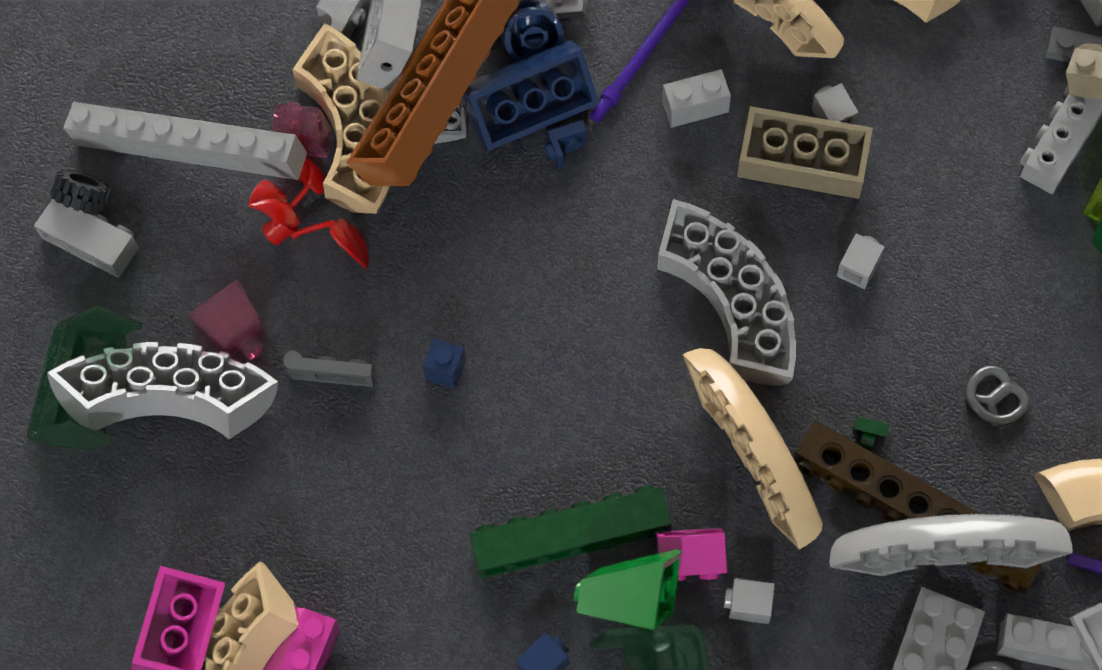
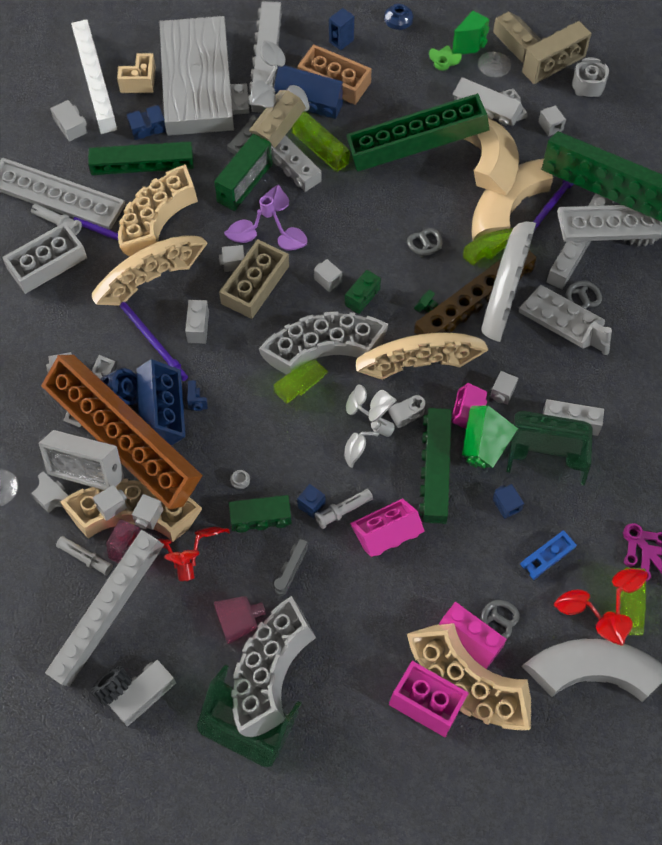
camera: 75 degrees left, 5 degrees down
none -> light grey pin [56,536,113,576]
none -> light grey brick [93,485,127,521]
none -> light grey brick [132,494,164,530]
none -> dark green brick [214,133,272,211]
none -> medium lavender plant [224,185,307,250]
none -> dark green brick [229,495,292,533]
none -> light grey plate [230,470,250,489]
none -> clear neon green slope [273,360,328,404]
none -> light grey pin [314,489,373,529]
none -> light grey plant [344,385,397,468]
none -> dark green brick [345,270,381,314]
none -> dark pink slope [350,498,425,557]
none -> light grey piece [388,395,425,428]
none -> clear neon green slope [463,228,513,266]

